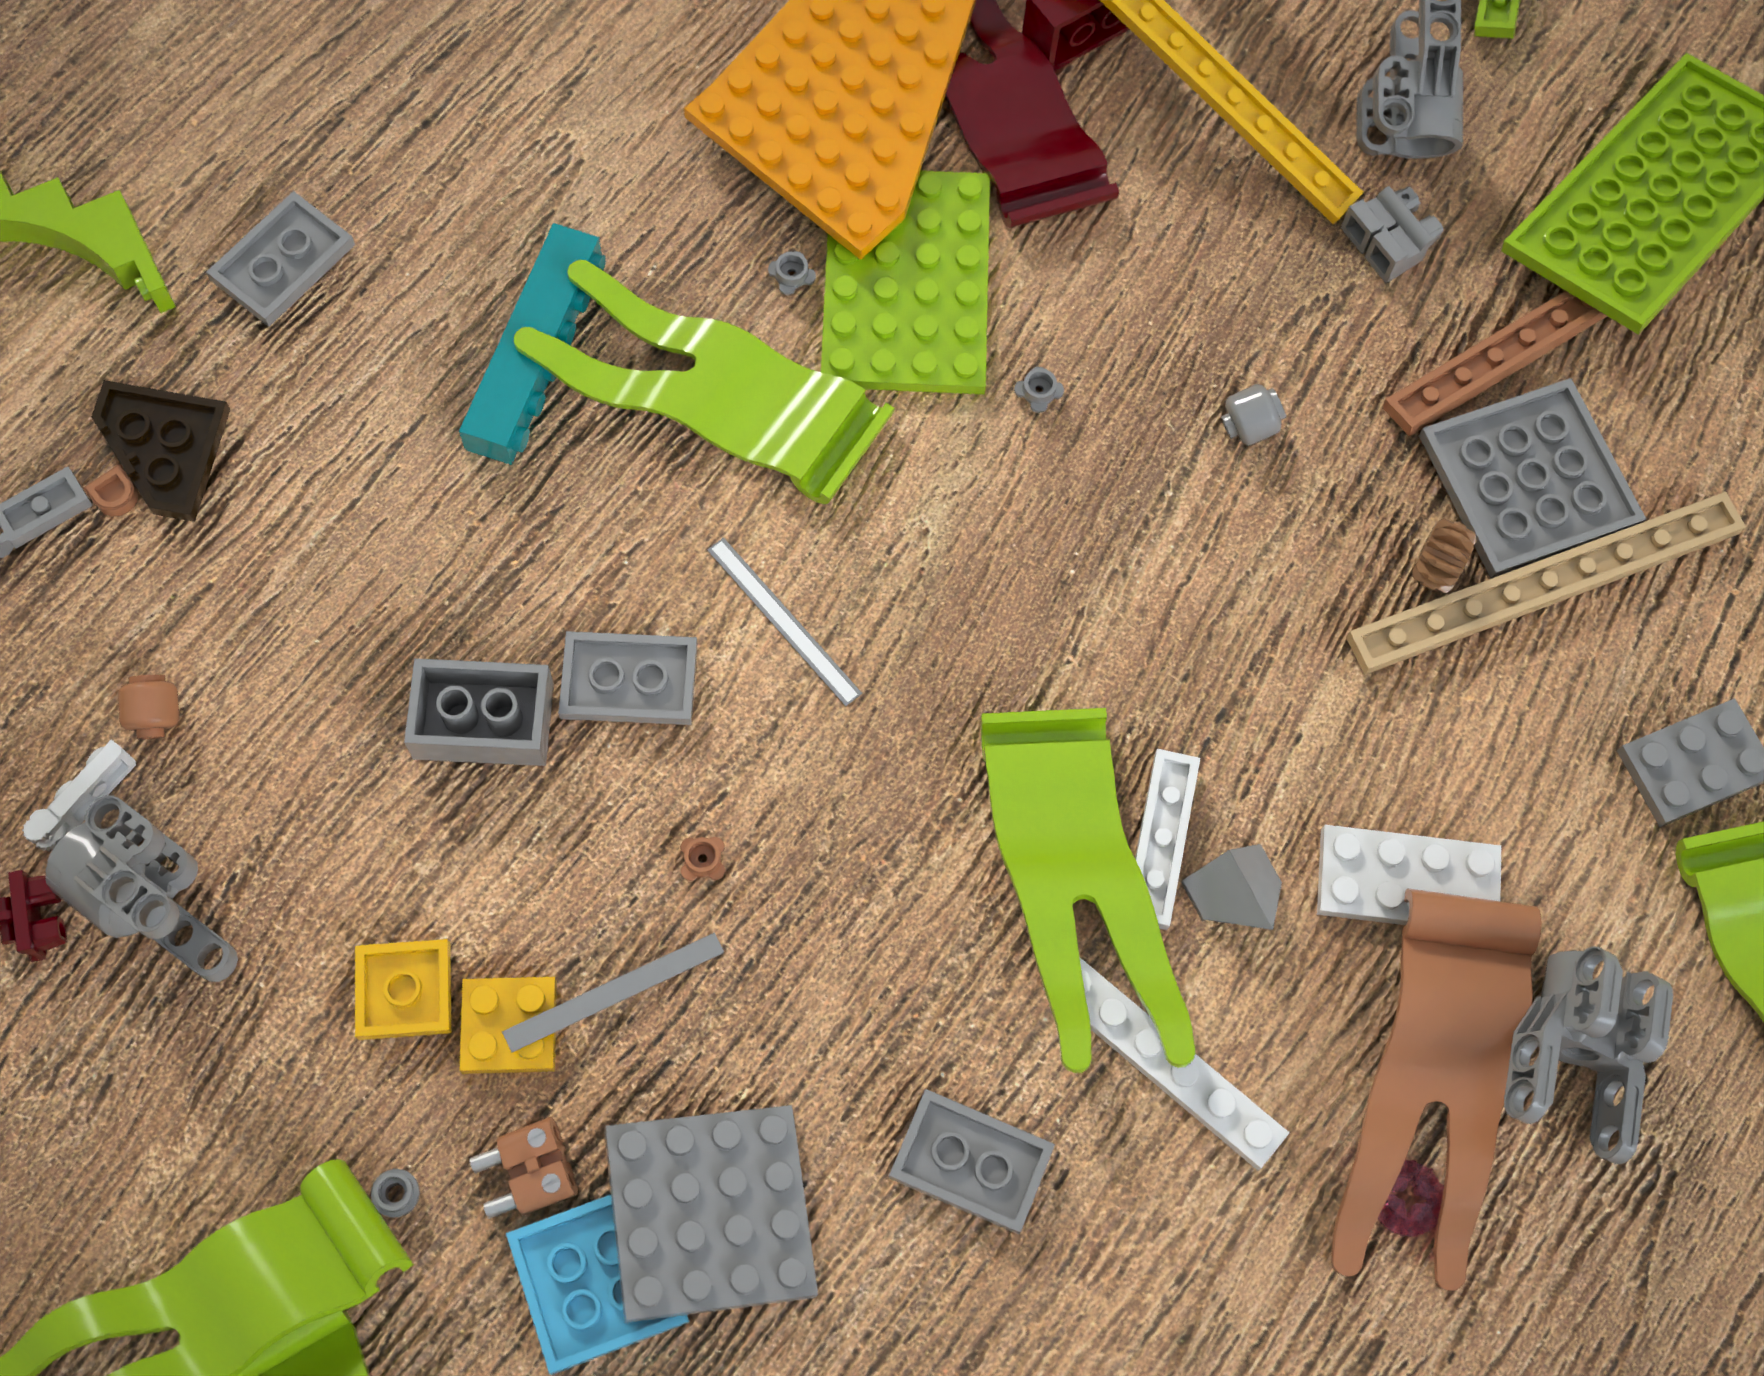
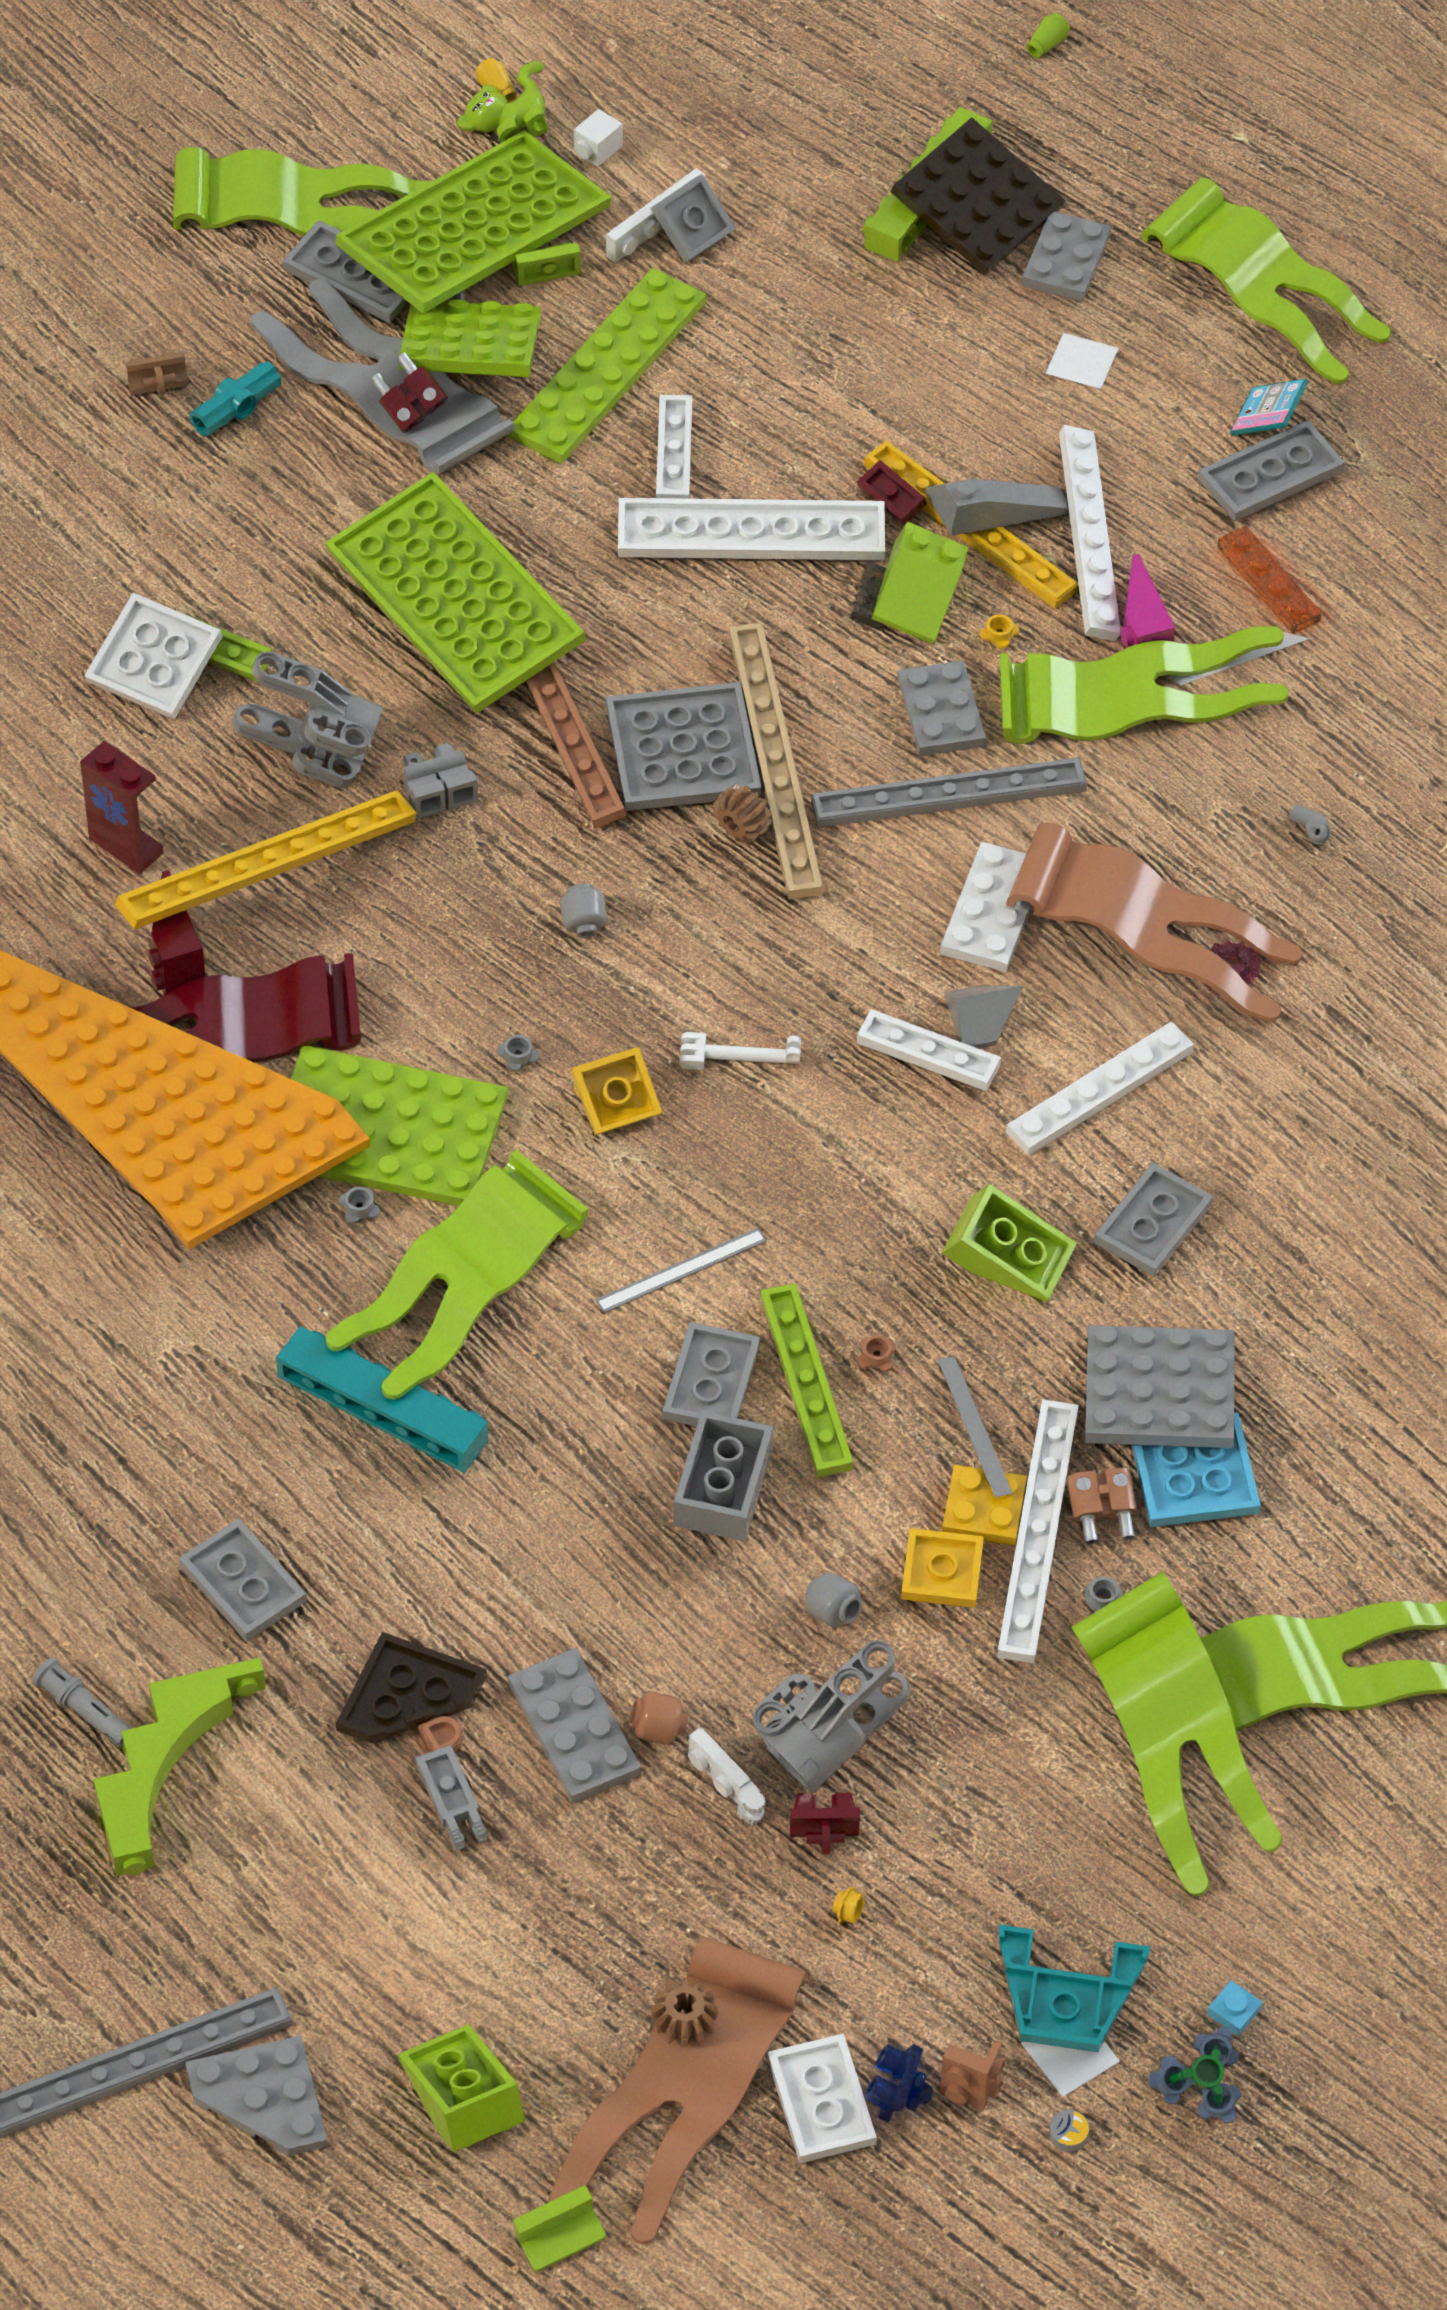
camera: 75 degrees left, 15 degrees down
lime flag [981,708,1195,1073] -> none
light grey piece [1504,946,1673,1165] -> none
none -> light grey pin [32,1657,132,1749]
none -> light grey plate [507,1648,641,1804]
none -> yellow slope [571,1047,663,1136]
none -> white hinge [679,1032,801,1070]
none -> lime plate [760,1283,853,1478]
none -> light grey head [806,1572,862,1628]
none -> light grey tile [811,757,1087,828]
none -> lime slope [942,1183,1077,1301]
none -> white plate [997,1399,1079,1664]
none -> light grey arm [1290,804,1330,845]

